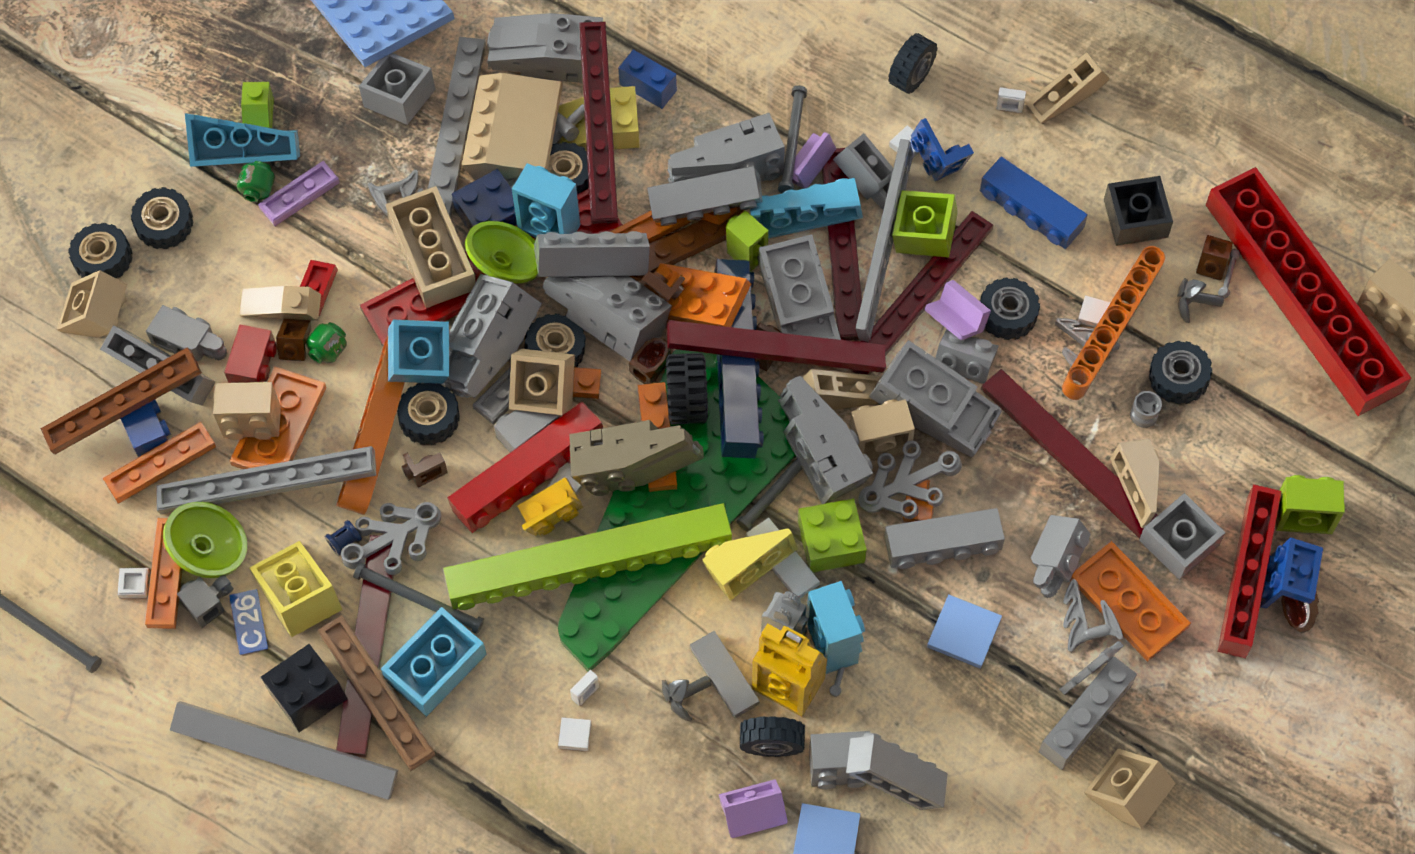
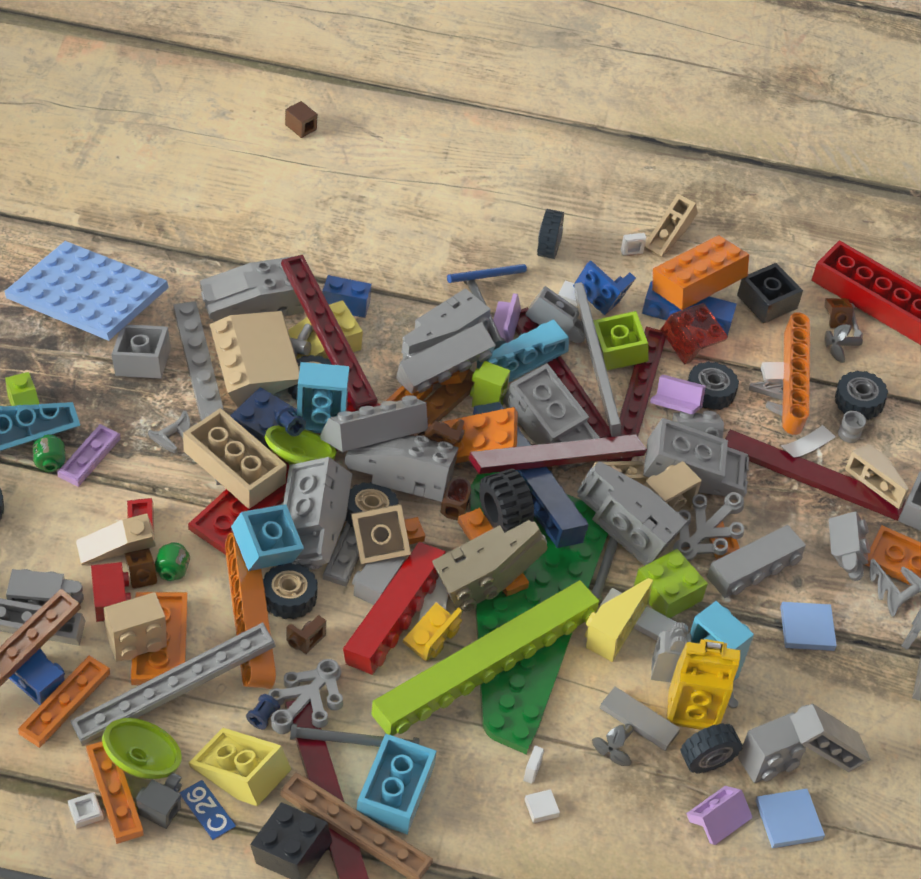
camera: 30 degrees left, 15 degrees down
none -> dark blue bush [275,406,306,436]
none -> blue bar [447,264,527,283]
none -> orange brick [652,235,749,310]
none -> clear red bracket [660,303,728,365]
none -> white sticker [781,425,836,457]

